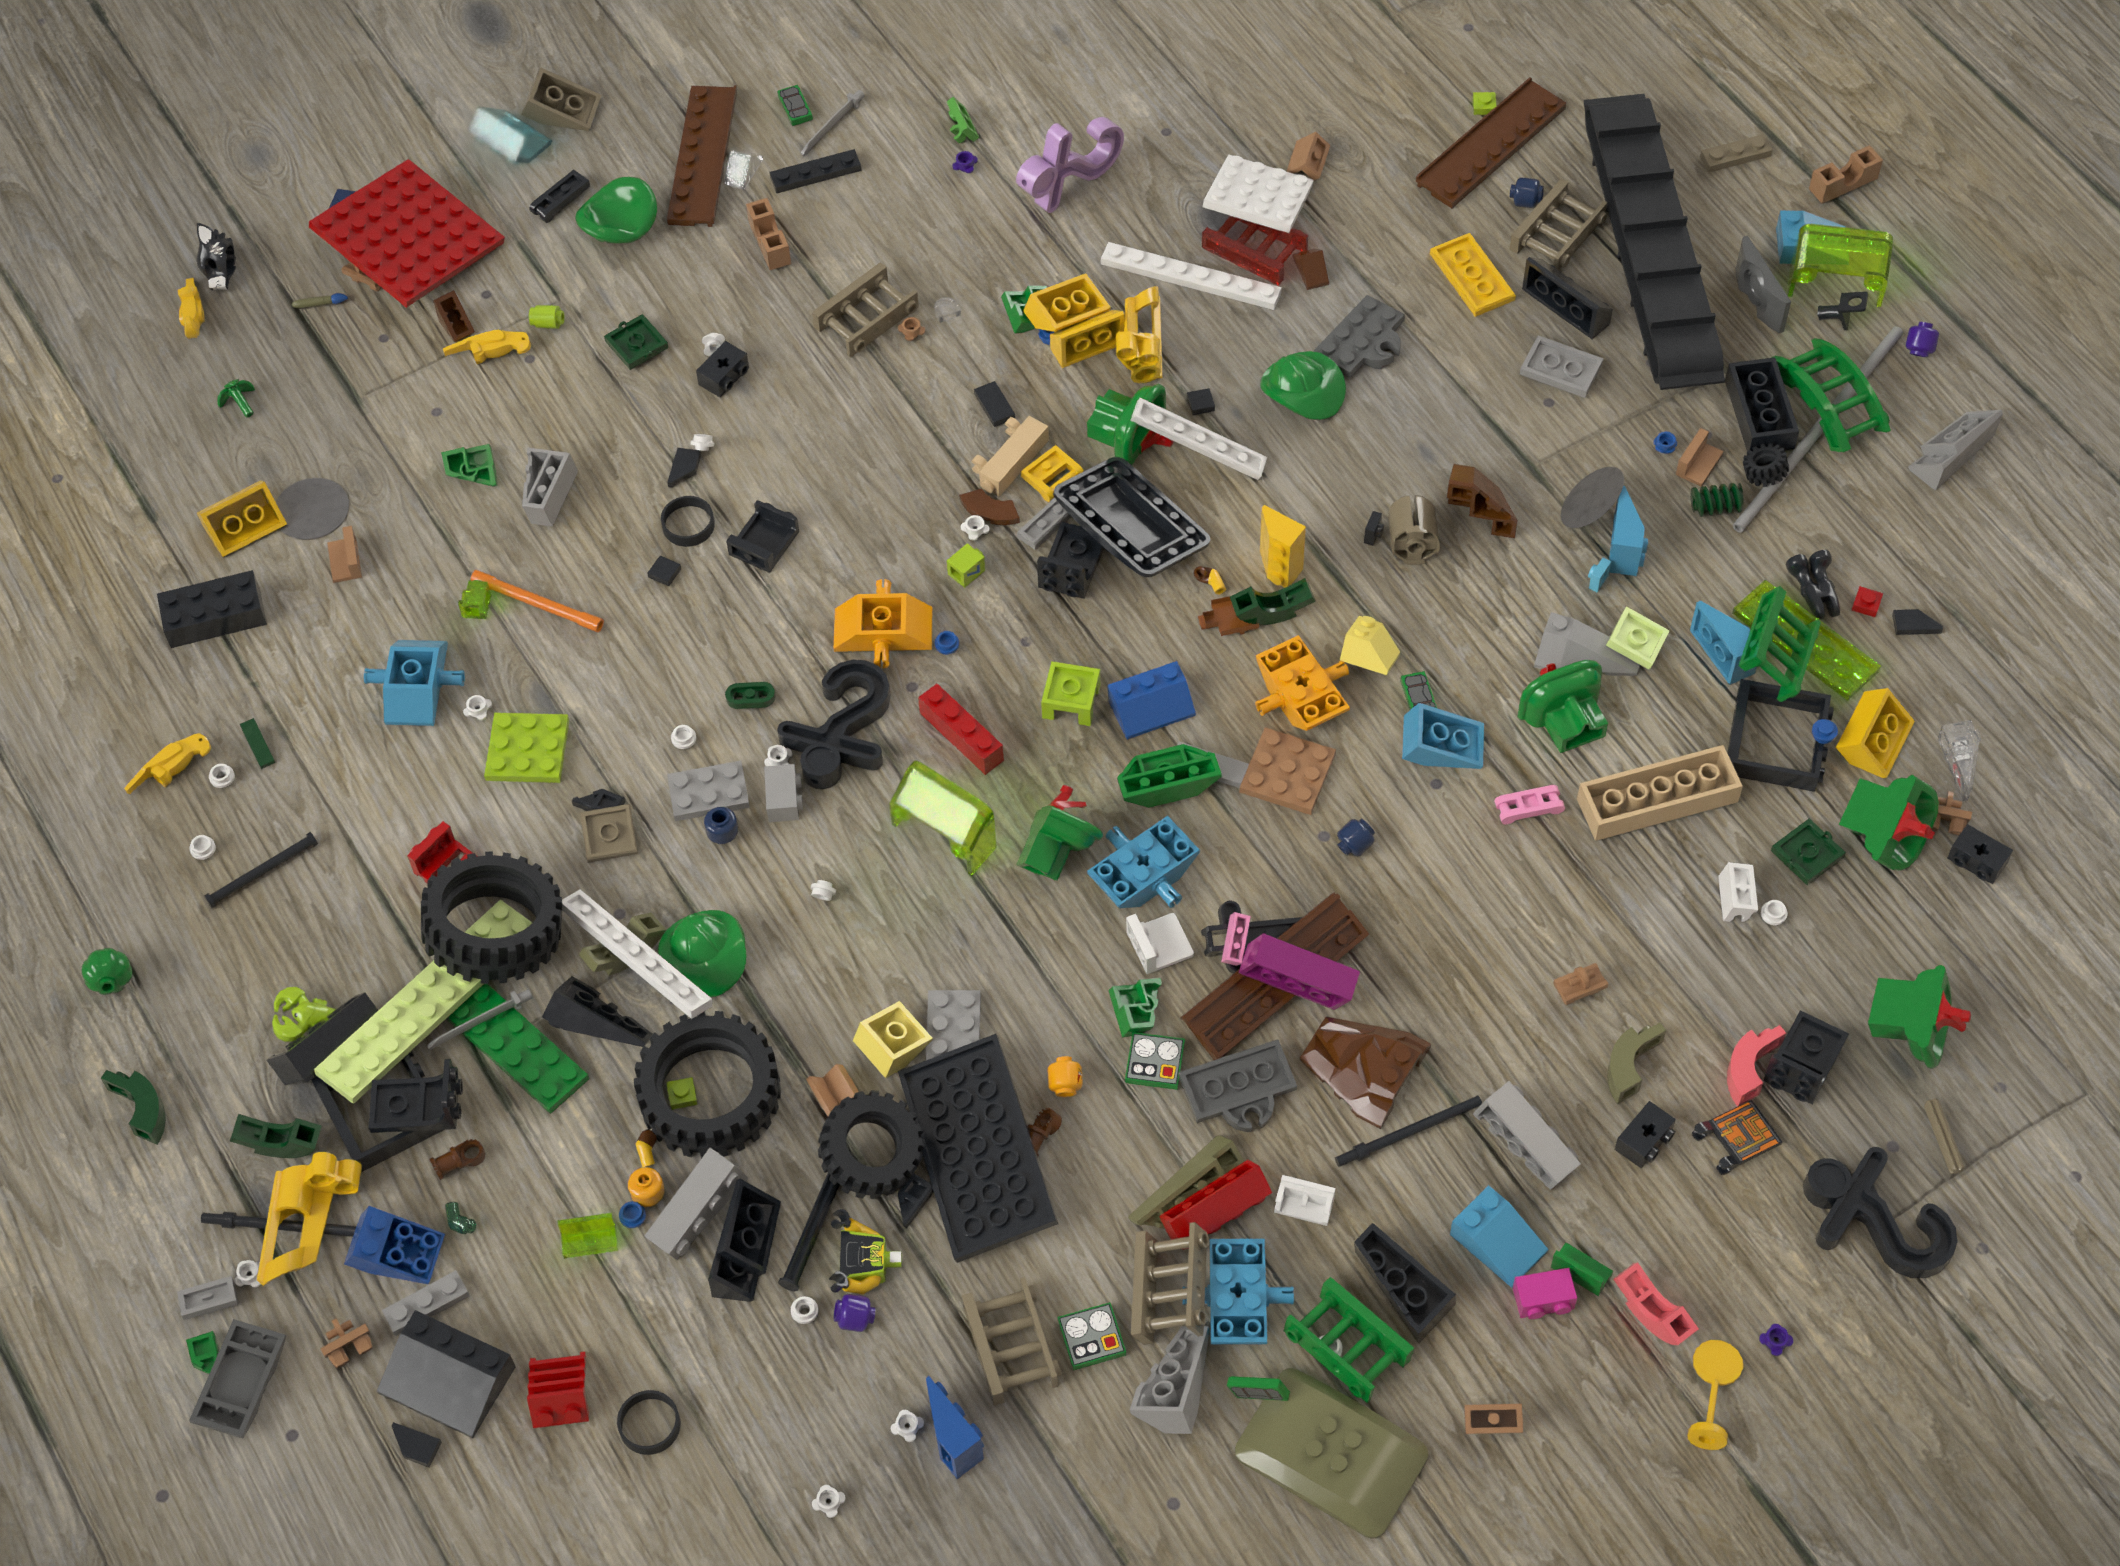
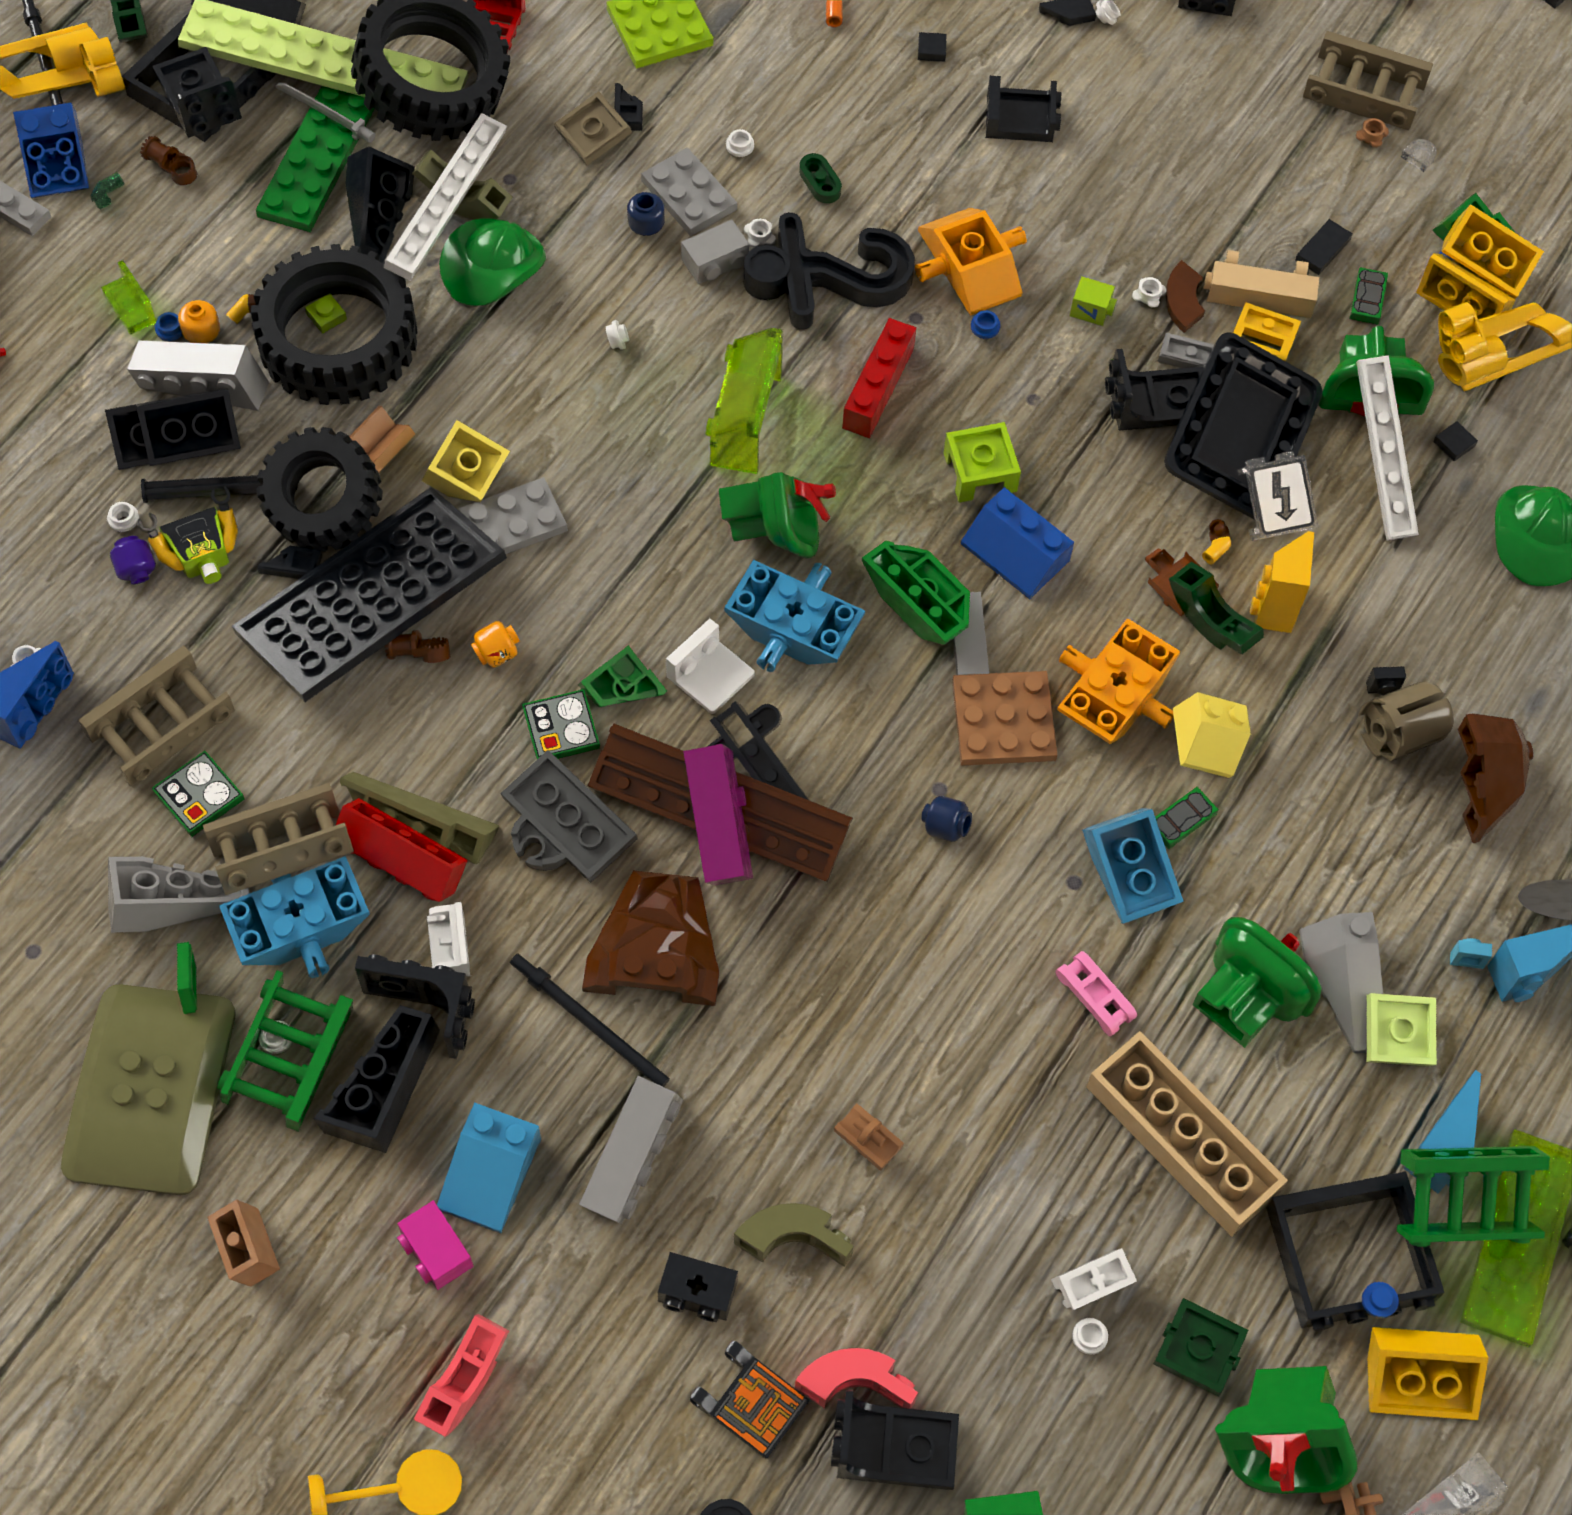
camera: 60 degrees right, 5 degrees up
black tyre [661,496,715,547] -> none
bright pink piece [1221,912,1251,966] -> none
green panel [1551,1243,1613,1296] -> none
none -> black bracket [355,954,475,1059]
none -> panel [1237,451,1319,541]
none -> tile [1349,267,1388,325]

